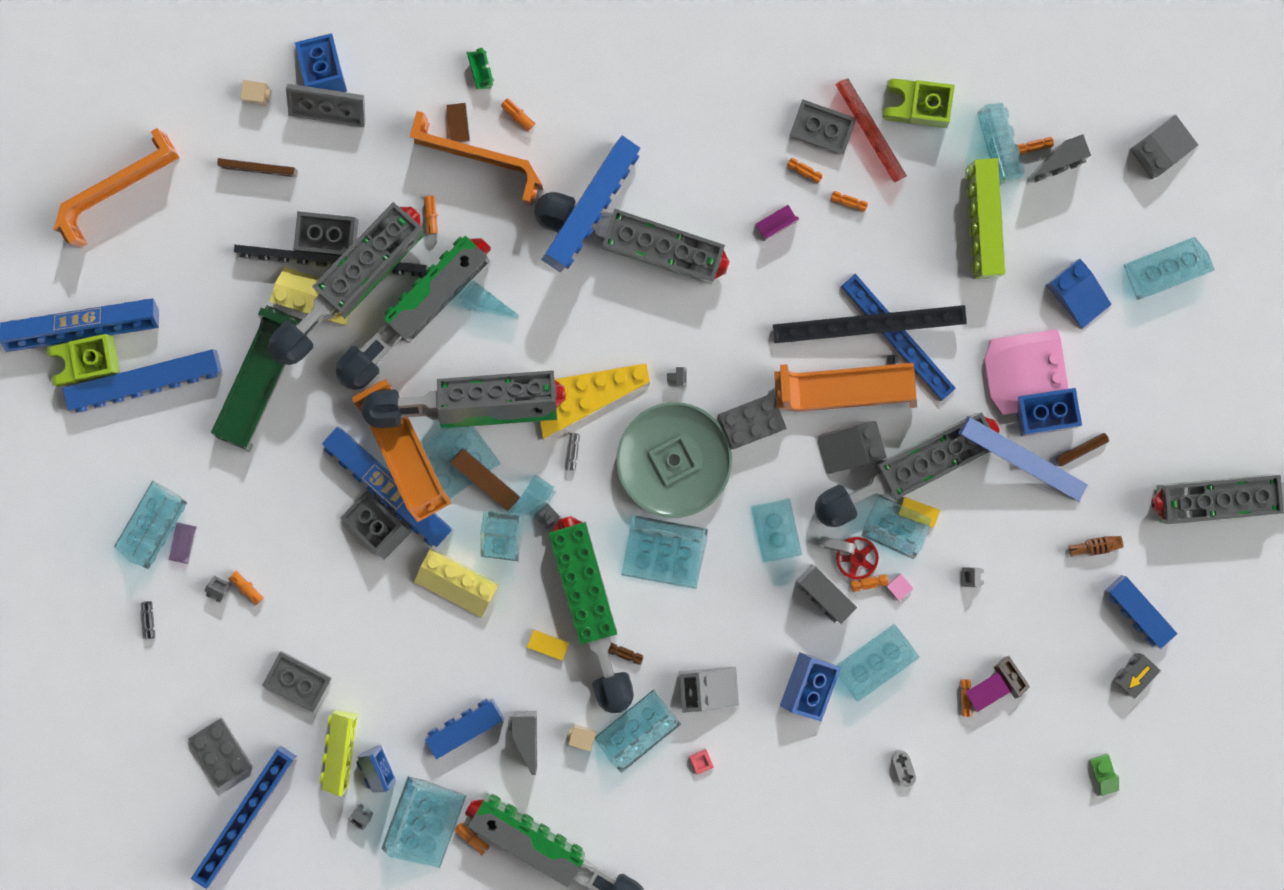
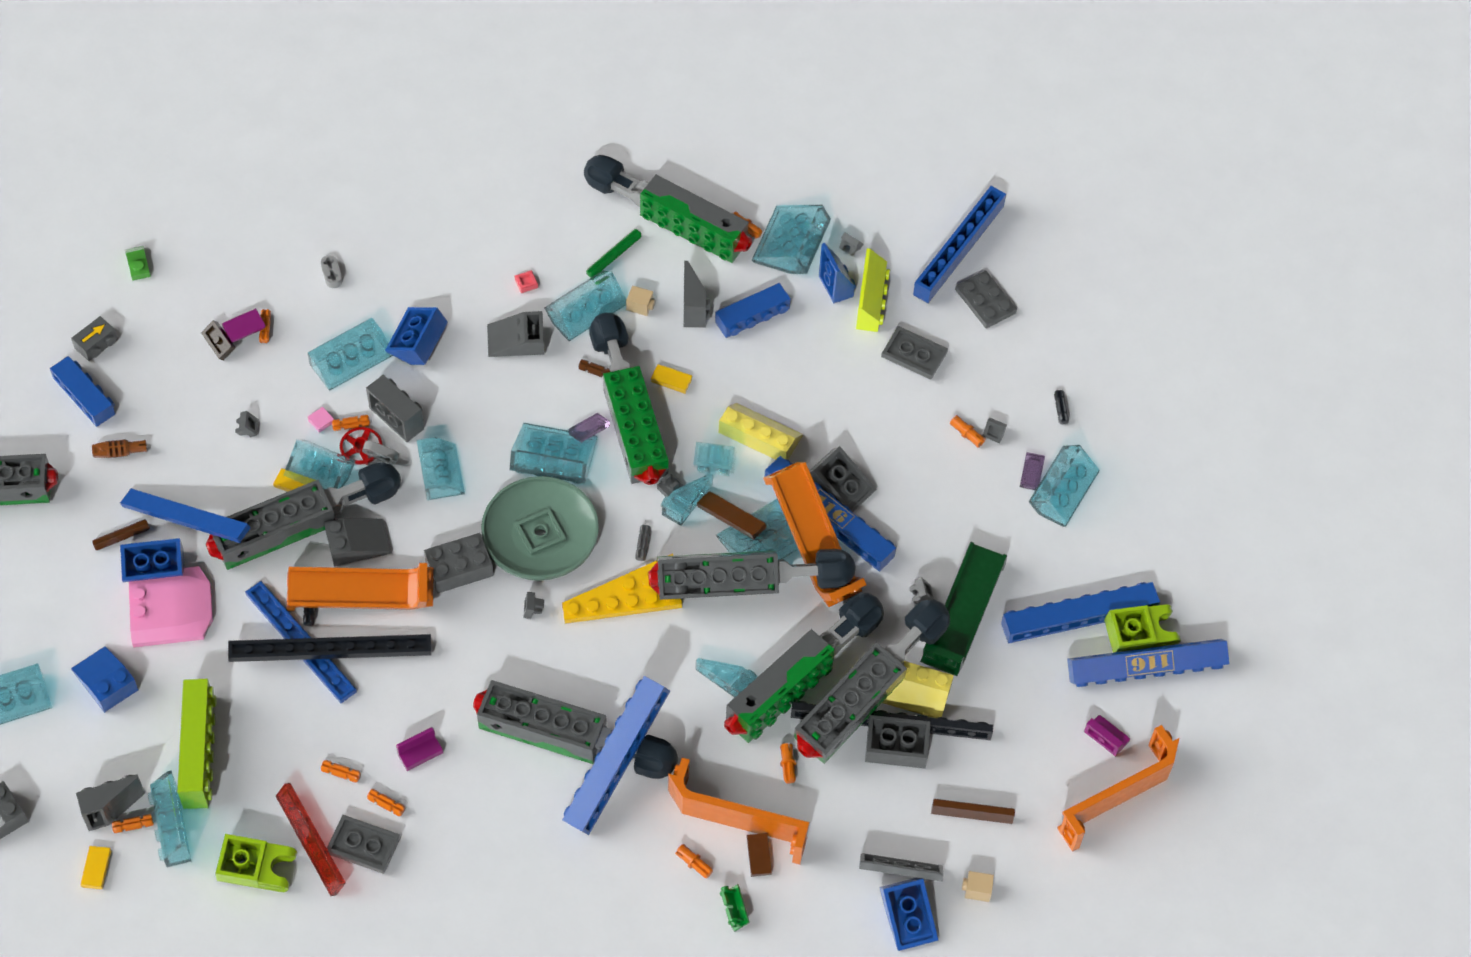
camera: 175 degrees right, 30 degrees down
none -> yellow tile [80,846,111,889]
none -> clear purple tile [568,413,610,442]
none -> green axle [586,229,641,278]
none -> dark grey tile [909,578,934,604]
none -> magenta panel [1084,715,1130,757]

